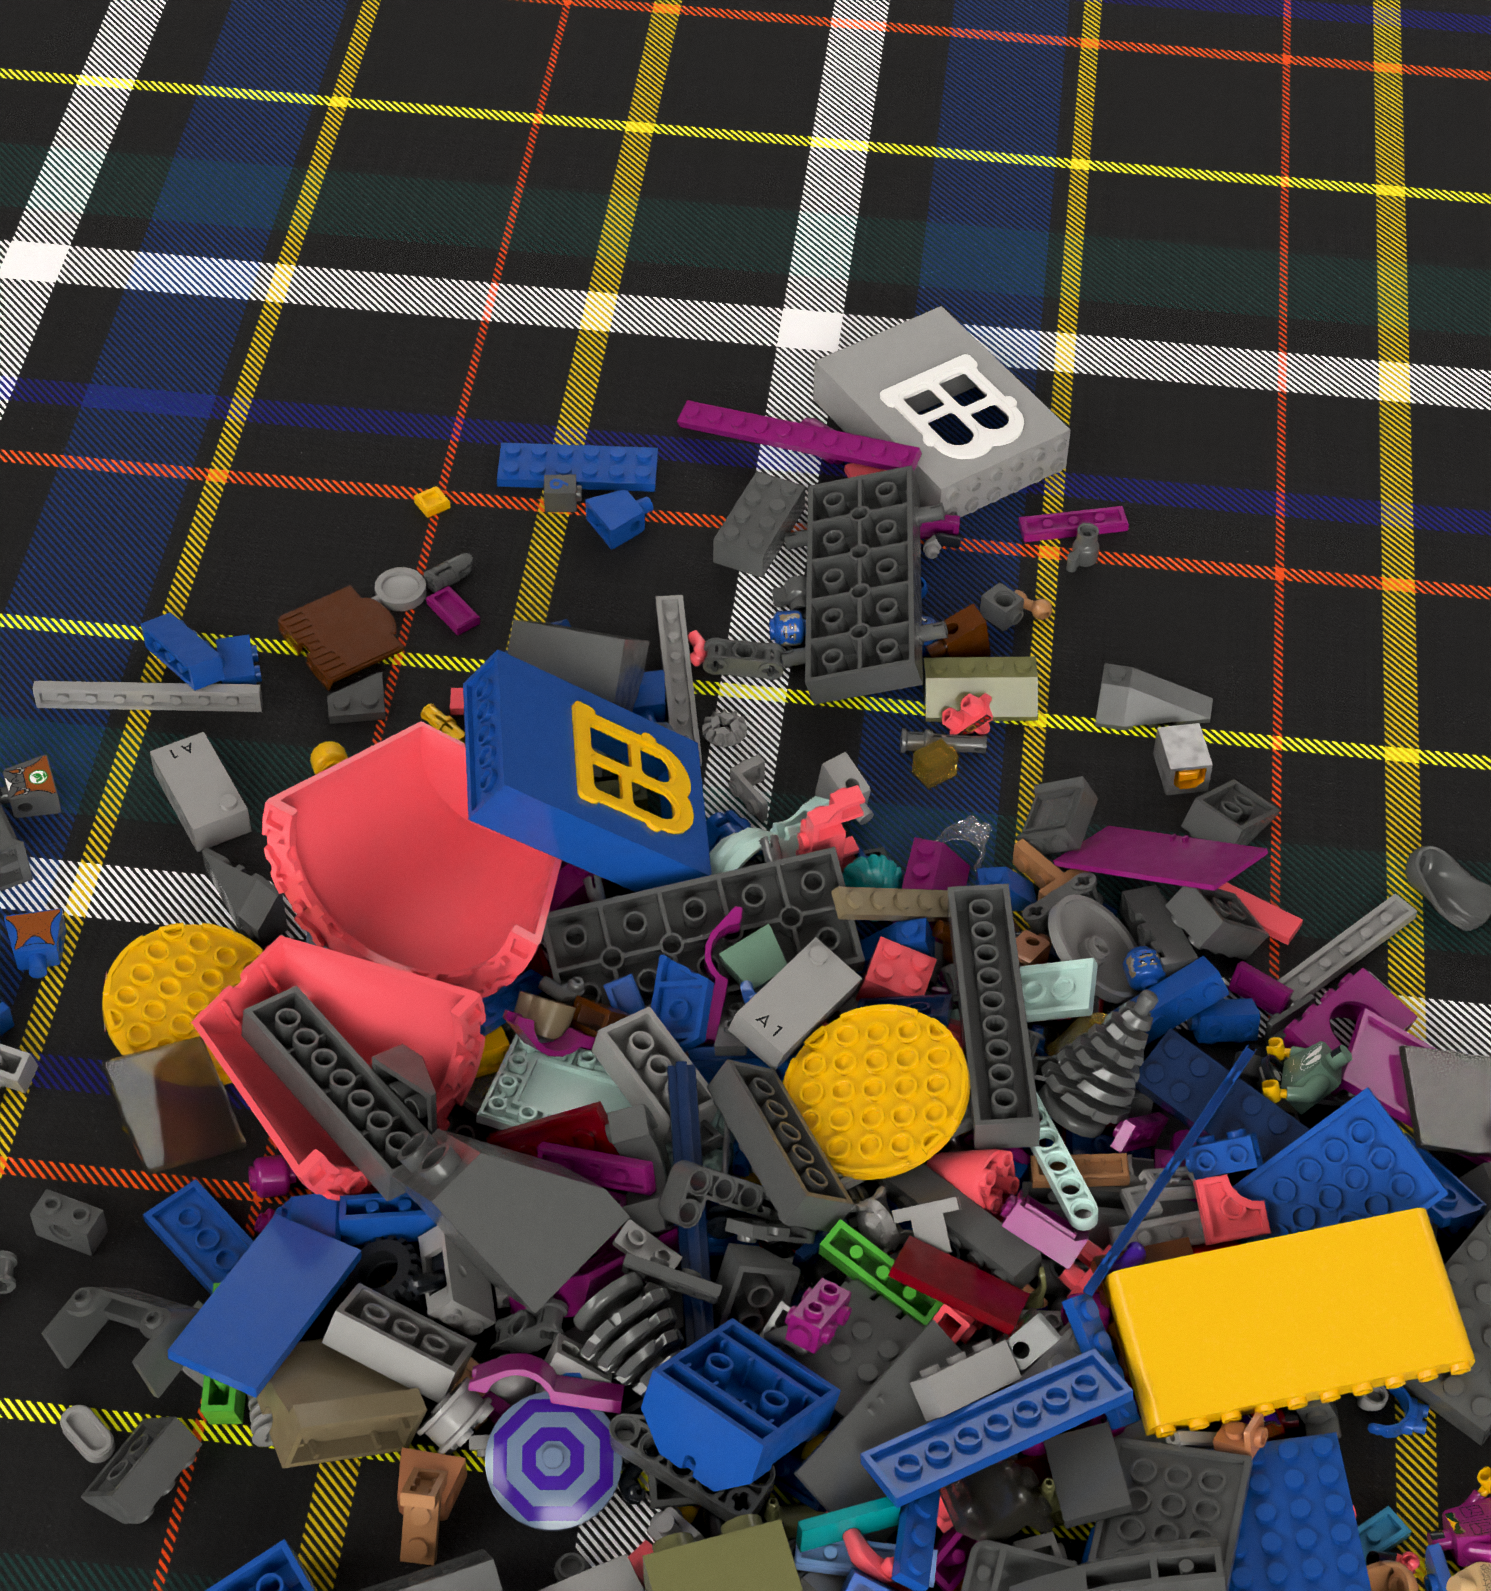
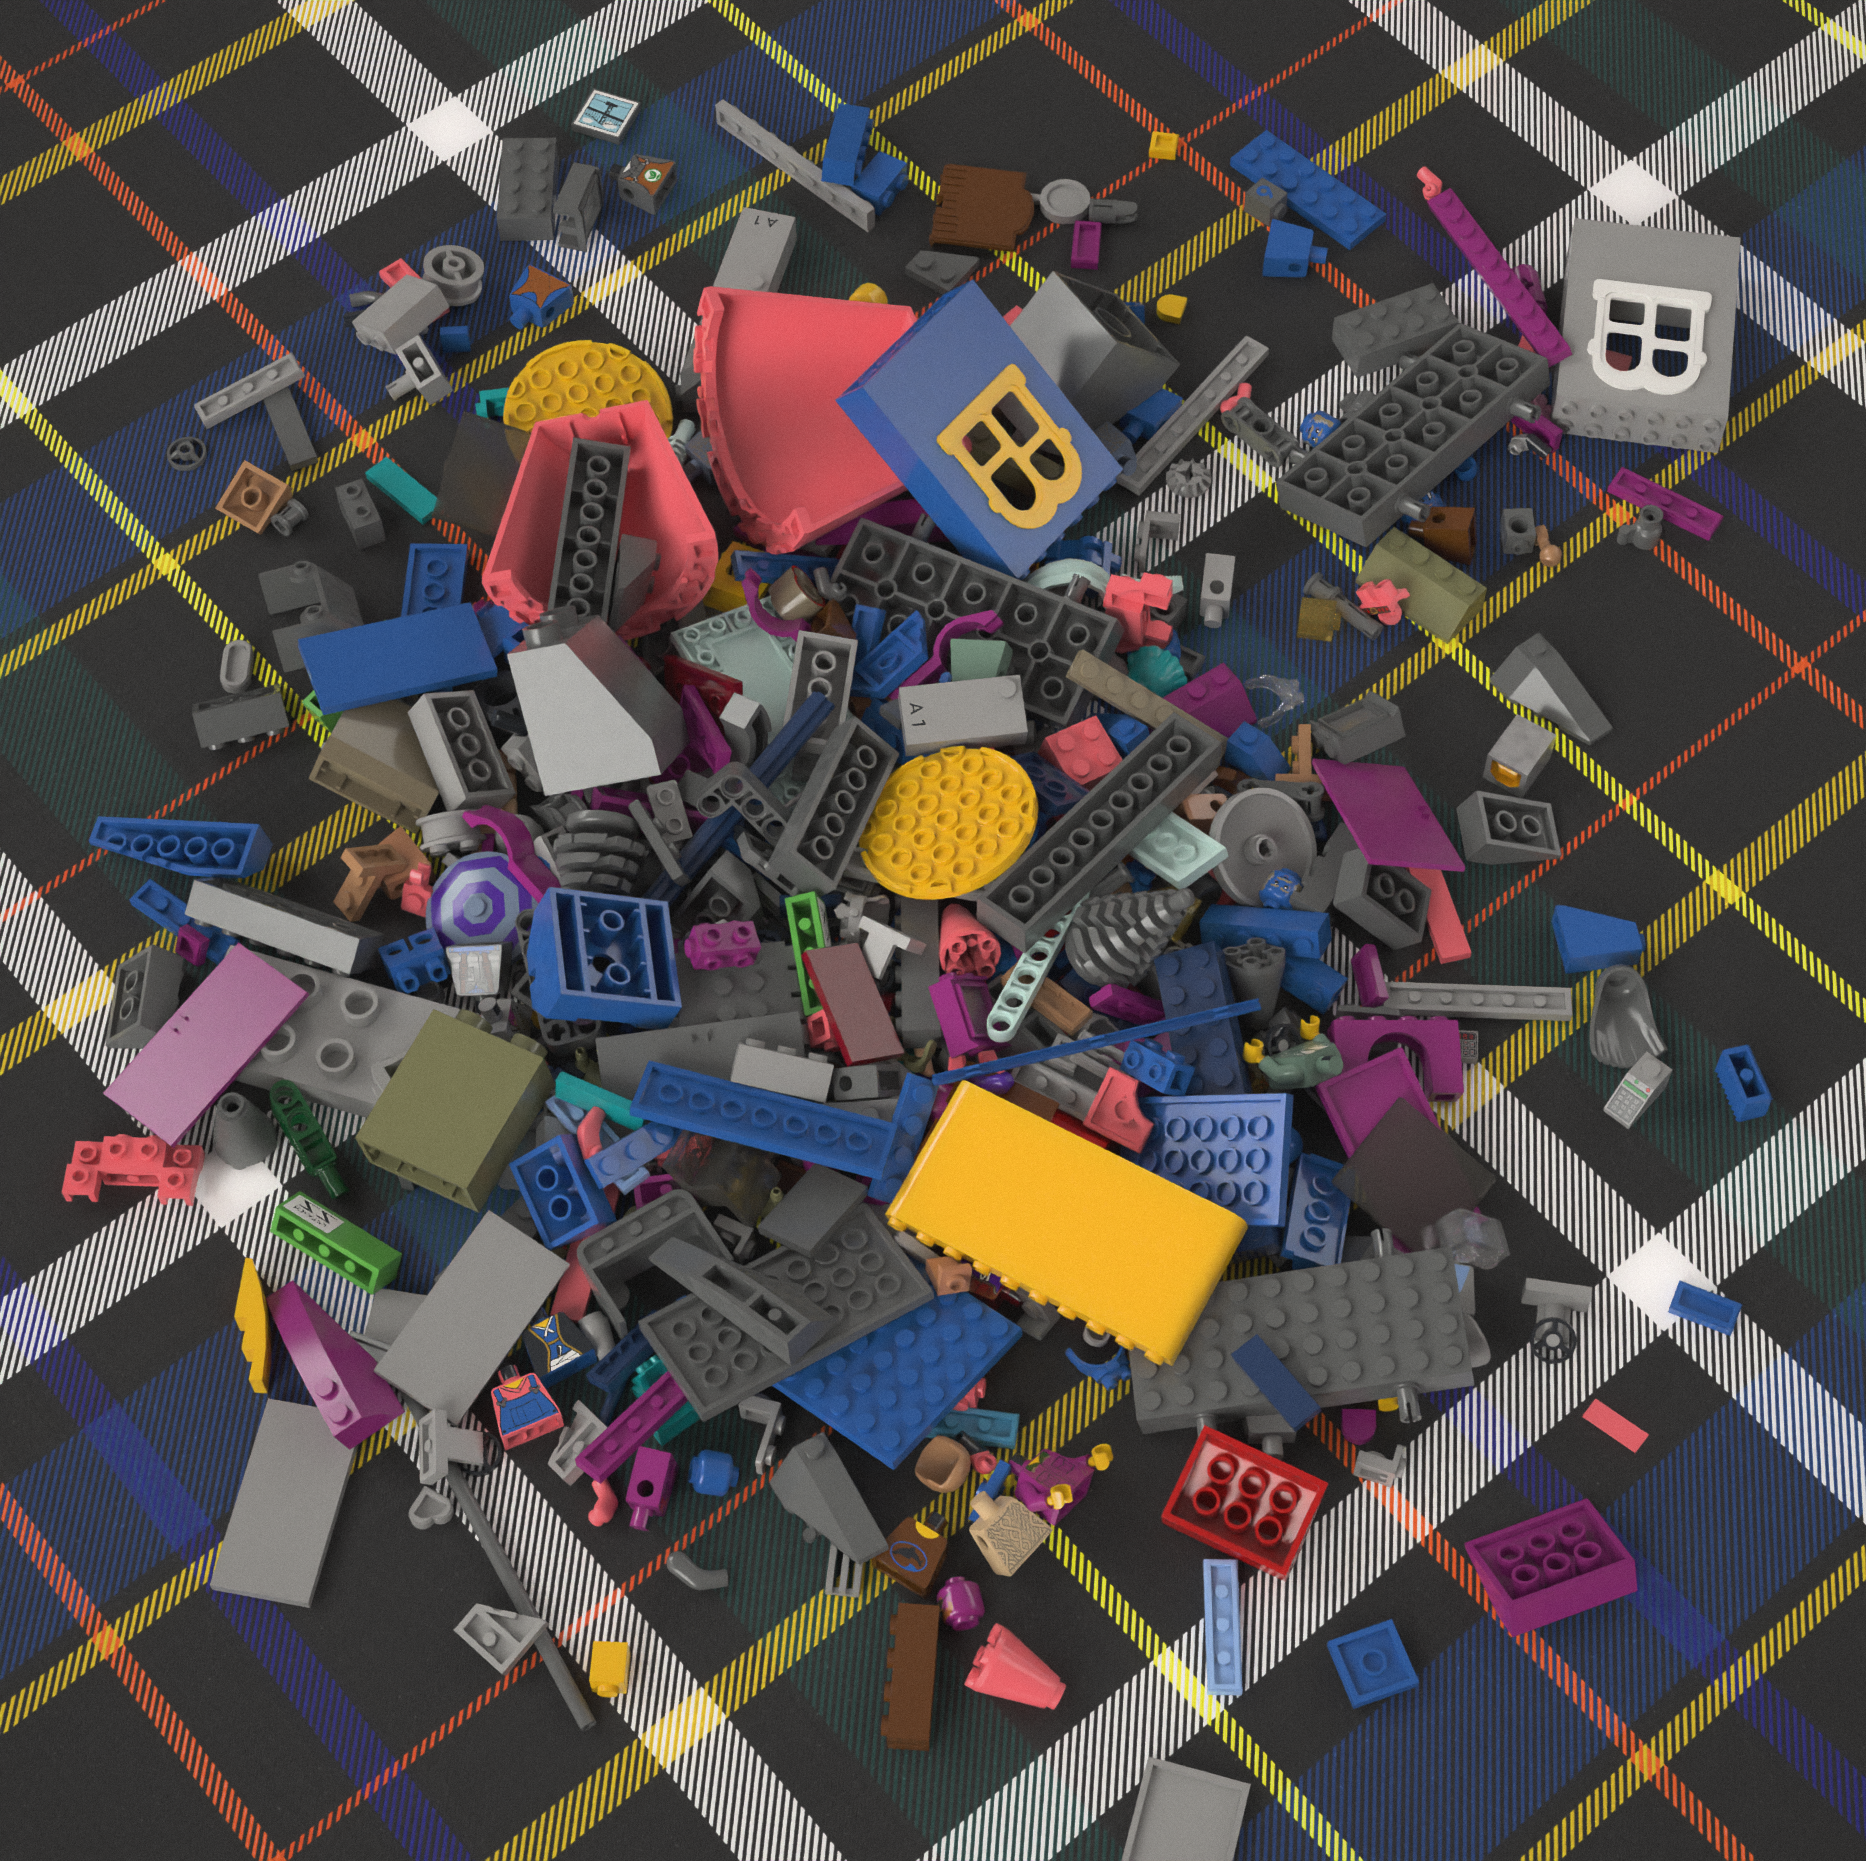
camera: 45 degrees right, 10 degrees up
none -> teal tile [365,456,444,525]
none -> blue hips [378,927,451,994]
none -> coral plate [401,862,433,918]
none -> torso [446,941,513,1013]
none -> teal bracket [475,388,509,429]
none -> yellow tile [1156,294,1187,324]
none -> dark grey cone [1223,938,1286,1030]
none -> coral arm [1417,167,1442,200]
none -> blue slope [1551,905,1646,974]

